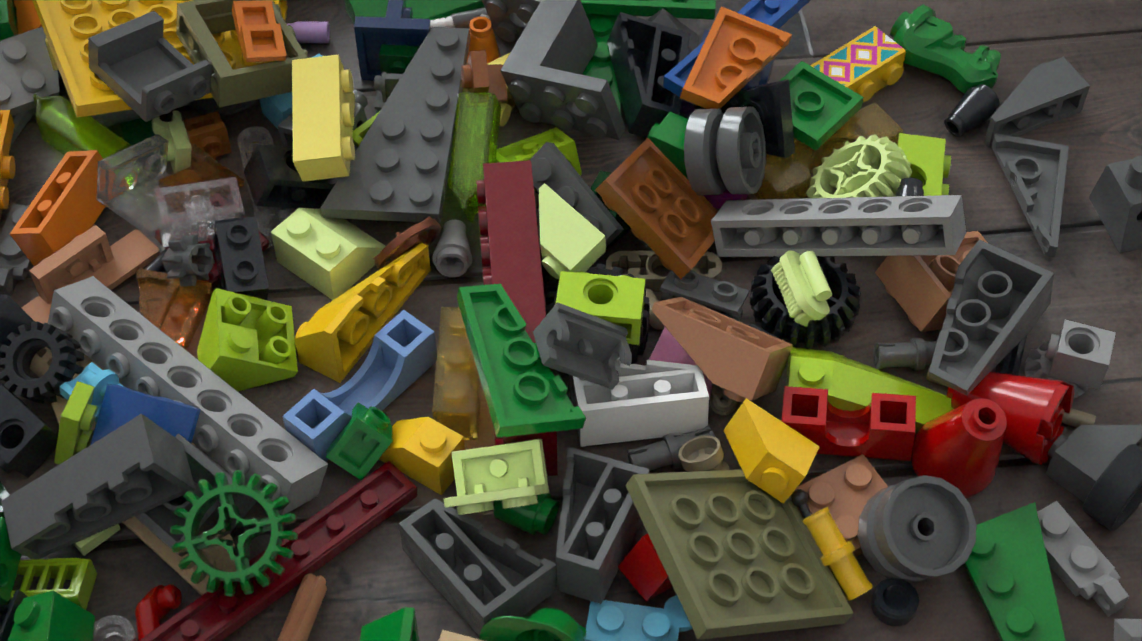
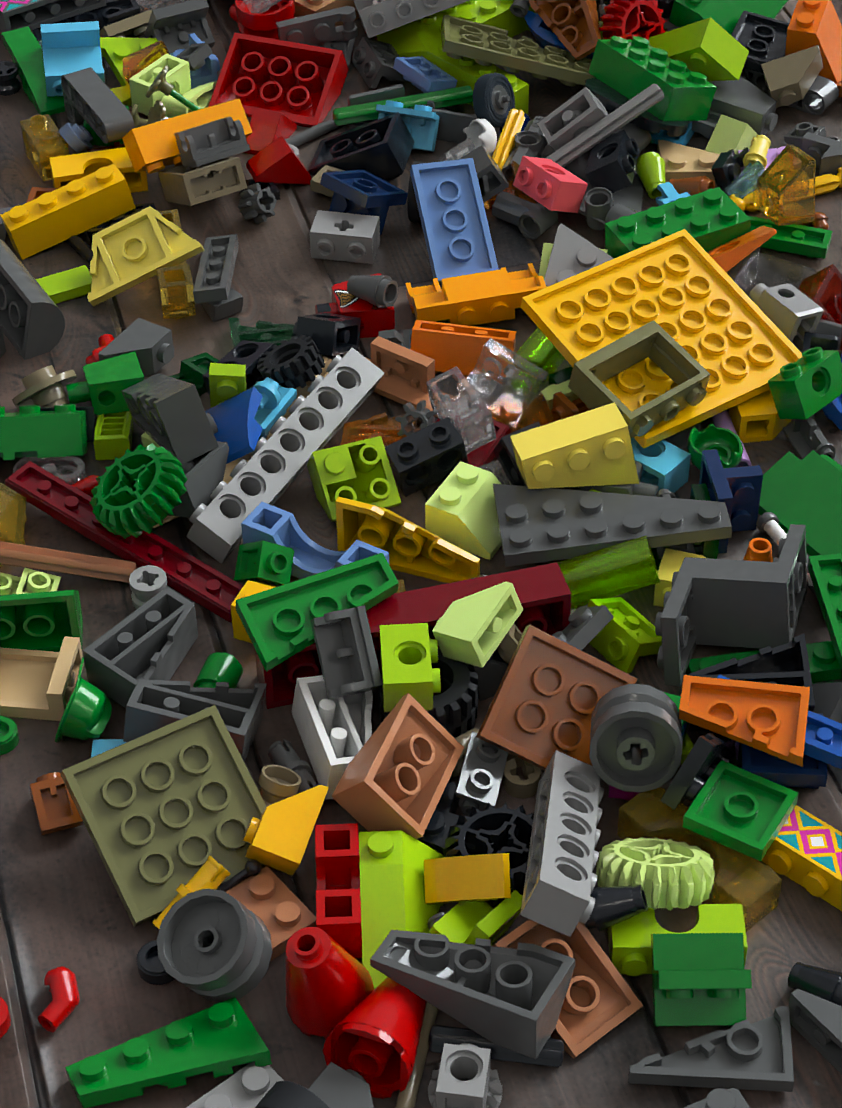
camera: 80 degrees right, 10 degrees down
dark grey panel [88,11,212,122] -> none
orange slope [232,0,287,62] -> none
copper wheel [373,216,441,270] -> none
yellowish green bracket [443,439,549,515] -> none
dark orange bracket [461,50,508,104] -> none
yellowish green piece [771,250,832,327] -> none
none -> light grey wheel [129,565,167,609]
none -> yellow slope [424,853,511,904]
none -> lime panel [429,890,523,946]
none -> green bracket [651,933,752,1026]
none -> green hair [687,424,743,470]

